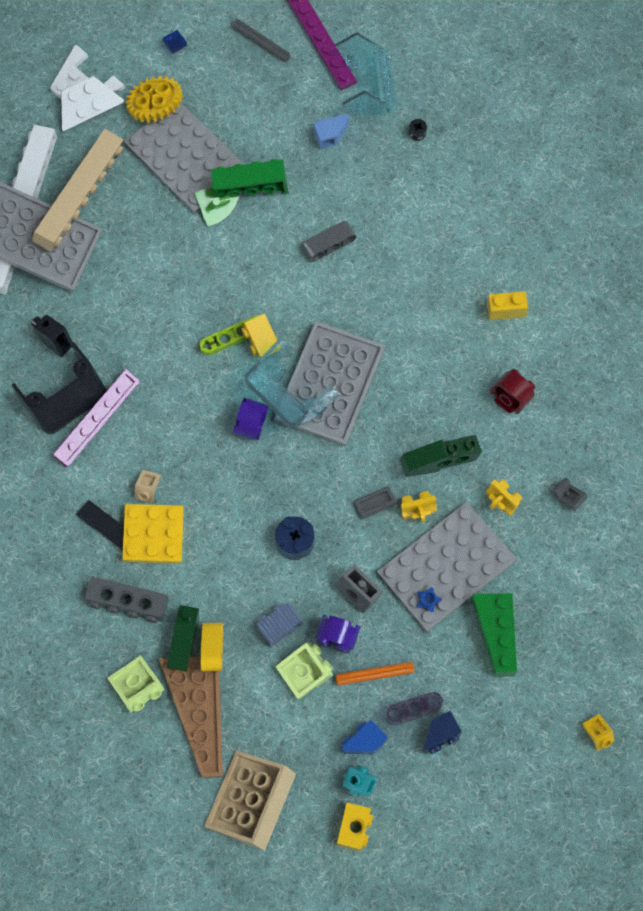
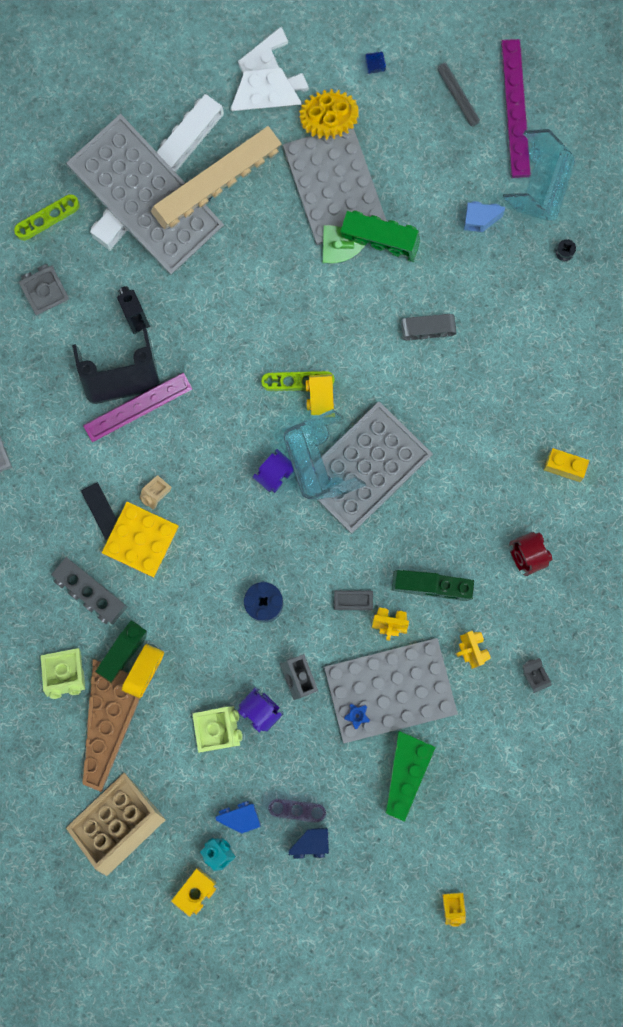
camera: 30 degrees right, 10 degrees up
sand blue brick [256,602,303,647] -> none
orange axle [335,662,414,685] -> none

